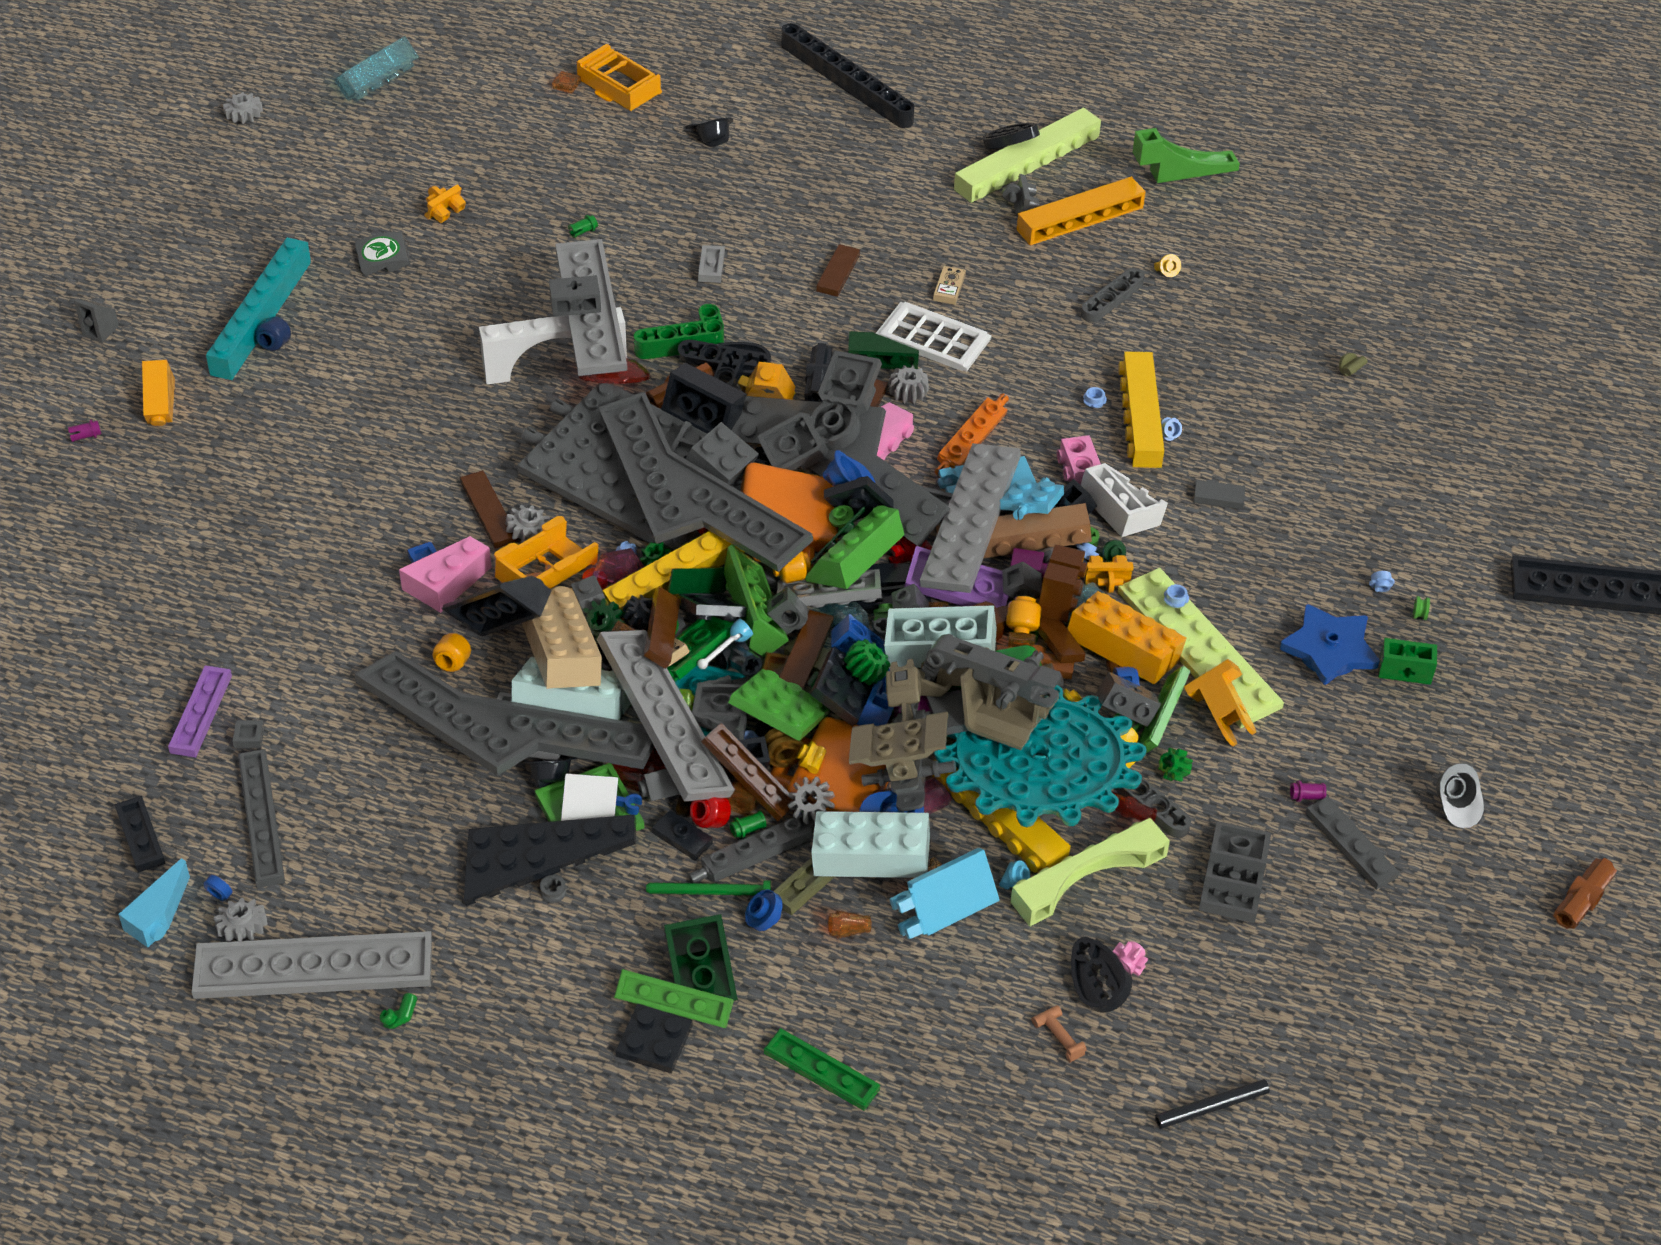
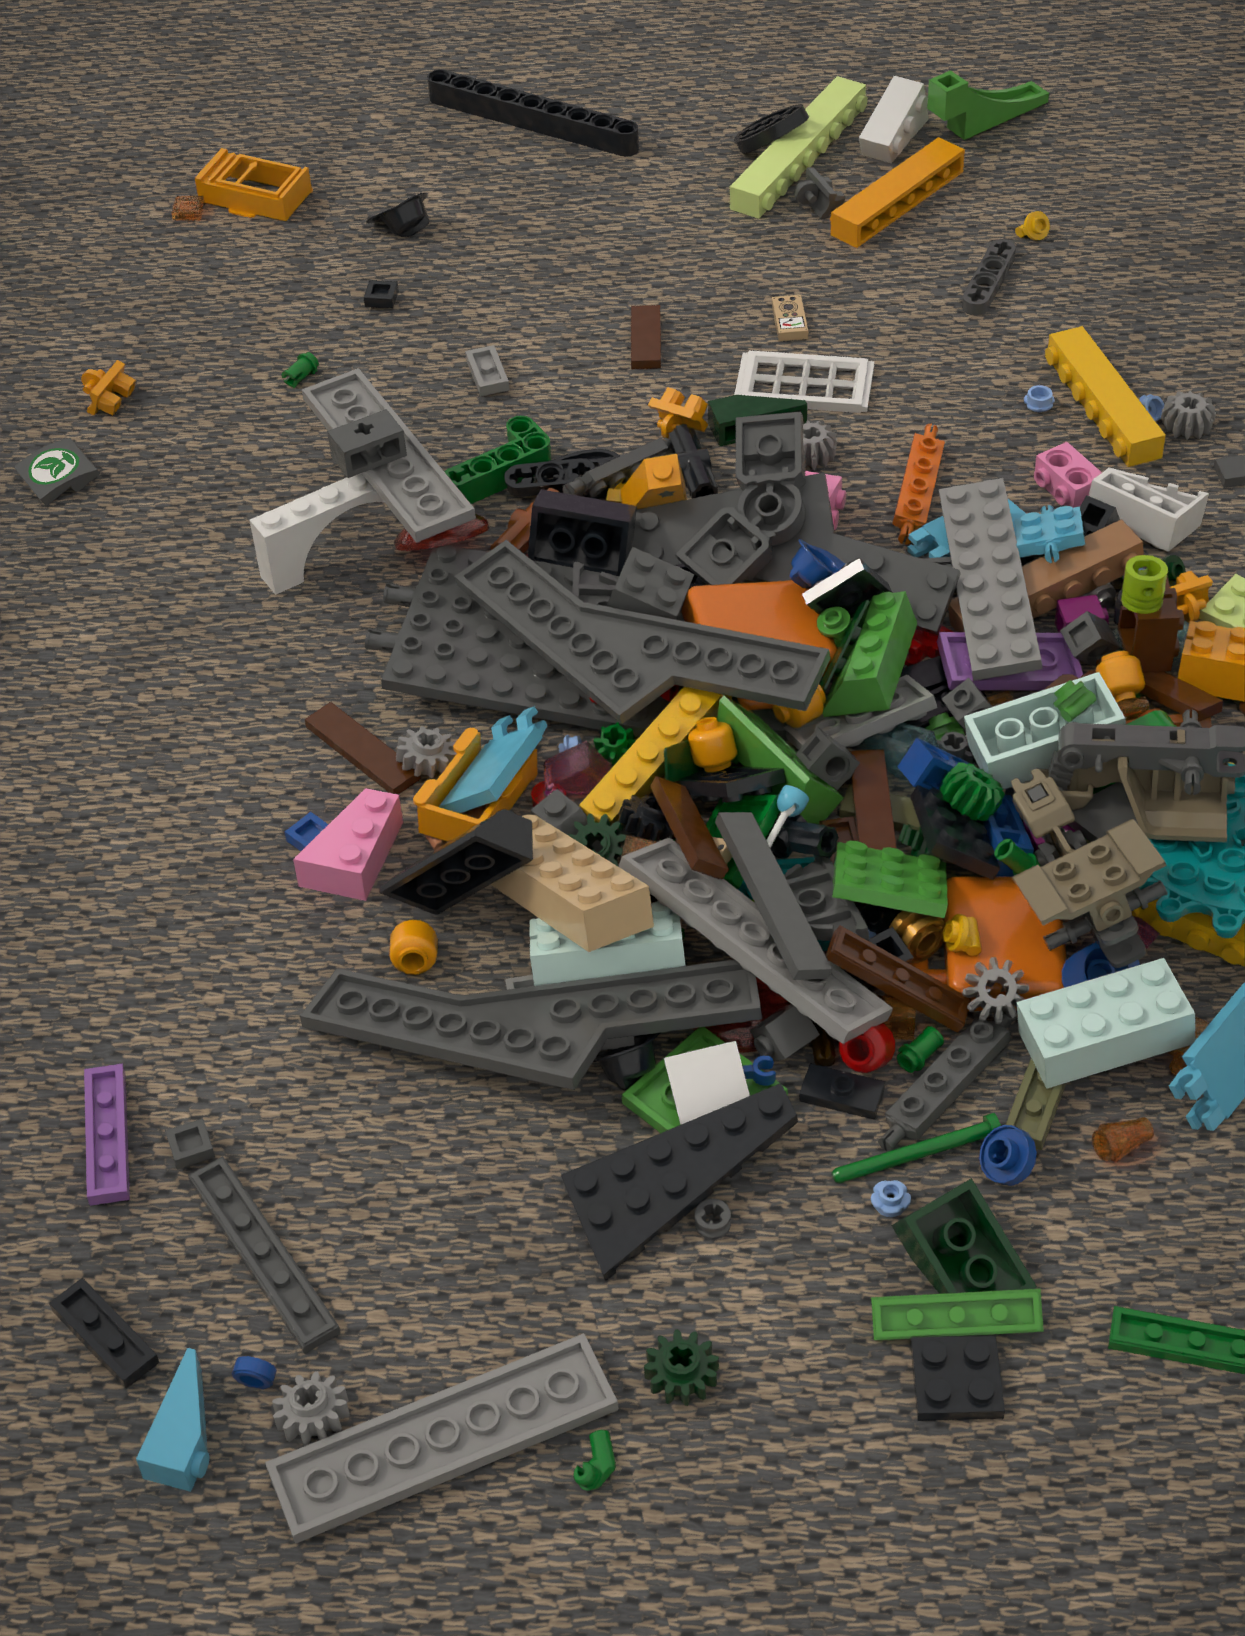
camera: 15 degrees left, 0 degrees up
none -> black plate [364,280,399,309]
none -> medium azure tile [439,706,548,813]
none -> dark grey plate [563,438,672,497]
none -> dark green gear [644,1329,719,1406]
none -> light orange hips [648,387,708,439]
none -> light orange head [687,717,737,772]
none -> dark grey tile [715,812,832,980]
none -> white wedge [859,76,929,163]
none -> light blue plate [871,1180,911,1217]
none -> green pin [994,839,1040,876]
none -> bright green plate [1053,680,1096,722]
none -> lime piece [1121,555,1168,614]
none -> light grey gear [1161,390,1216,440]

